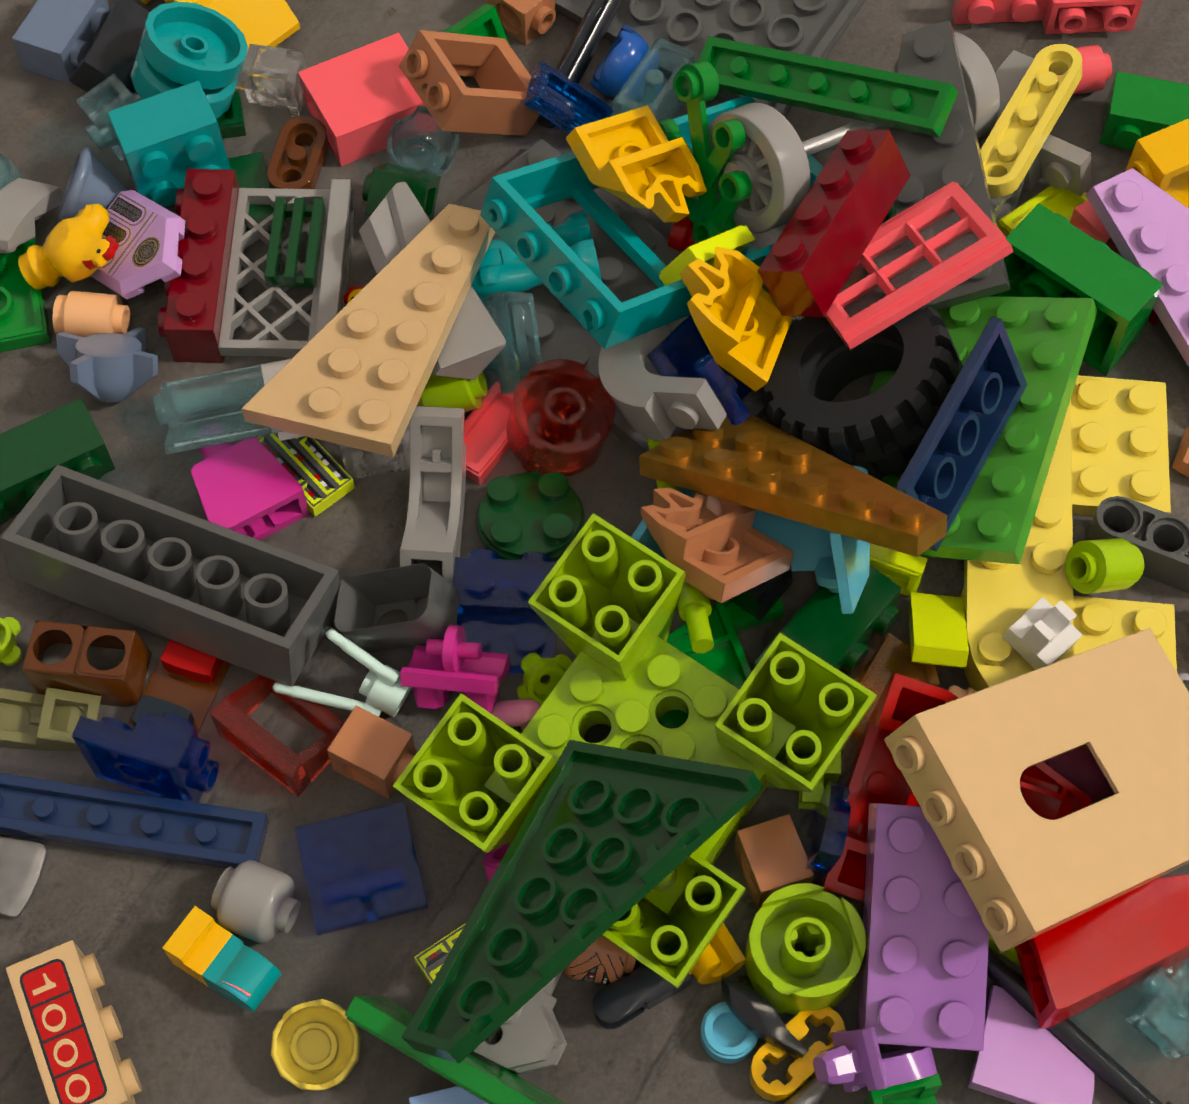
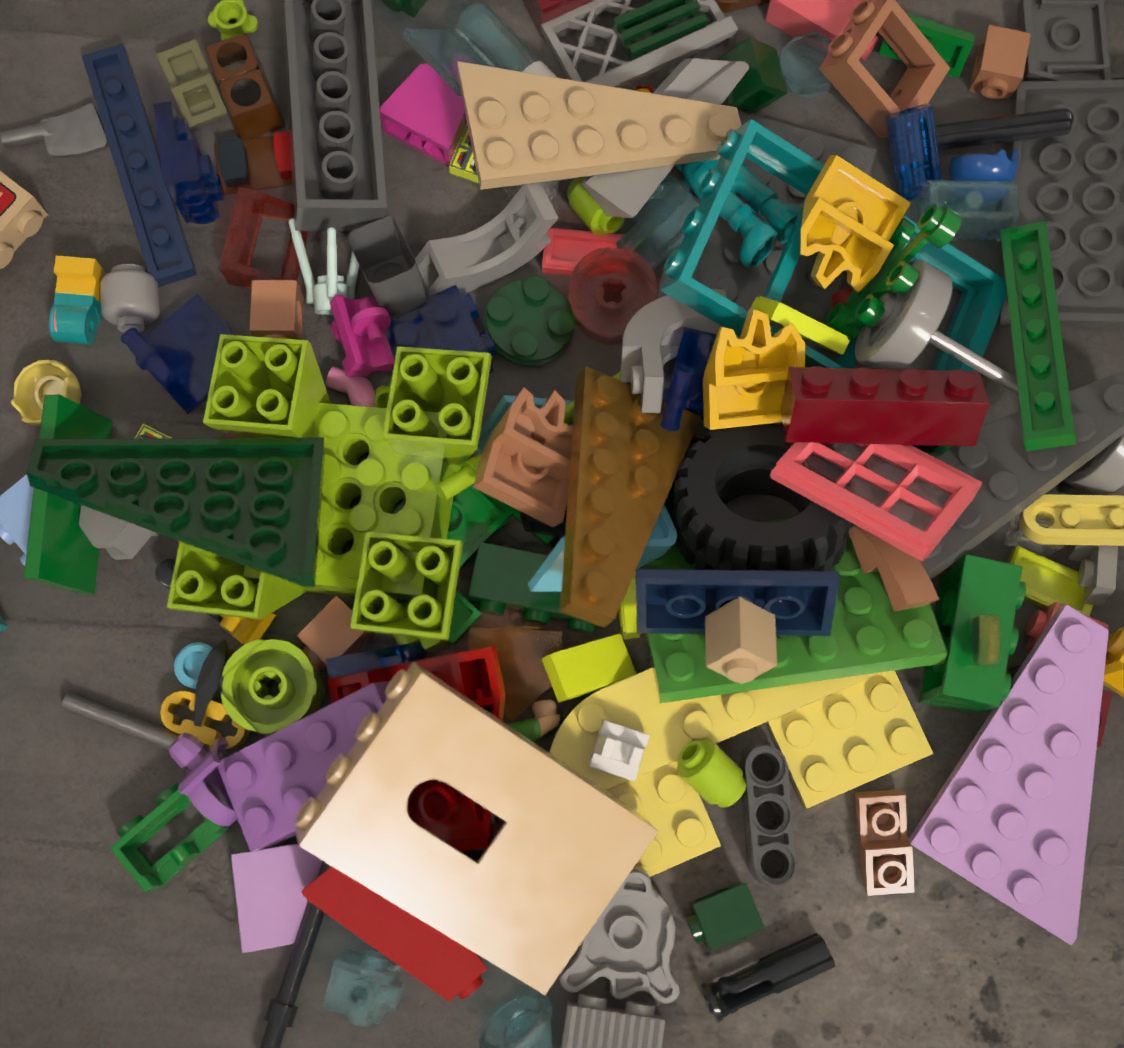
camera: 60 degrees right, 15 degrees up
none -> tan brick [705,597,777,684]
none -> nougat slope [849,526,939,611]
none -> clear yellow tile [971,615,1000,666]

